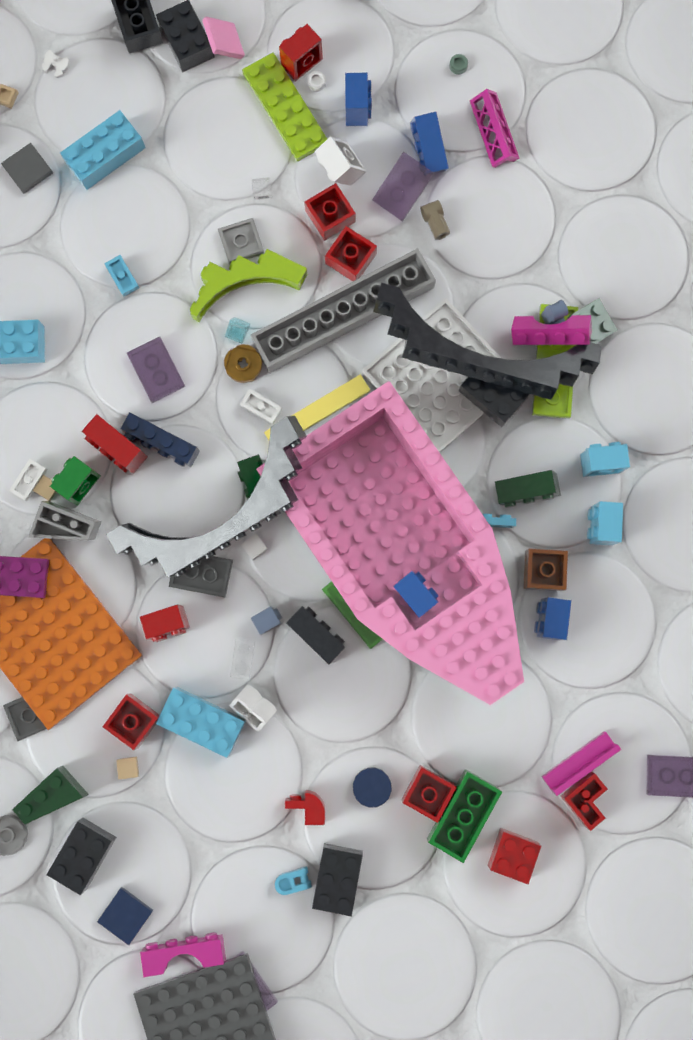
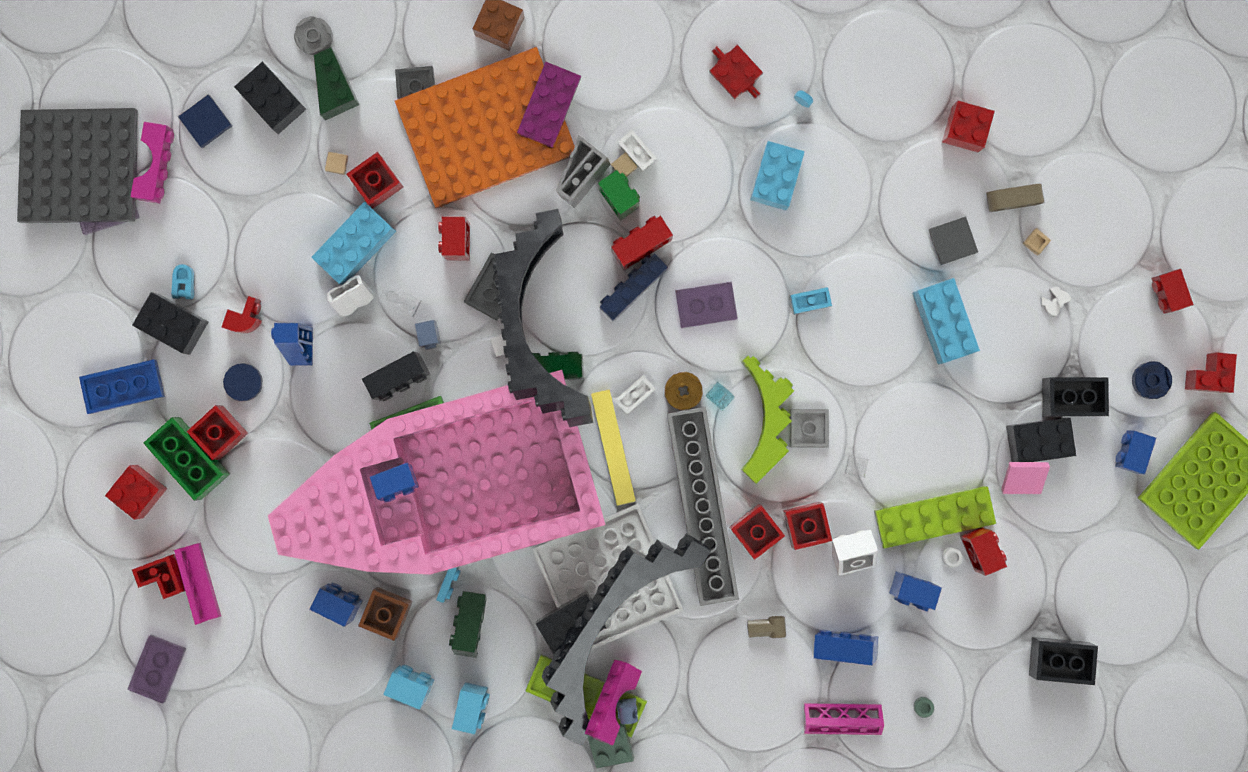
camera: 110 degrees right, 5 degrees up
clear purple tile [372,151,434,222] -> none
none -> blue plate [79,359,165,414]
none -> blue wedge [271,323,313,366]

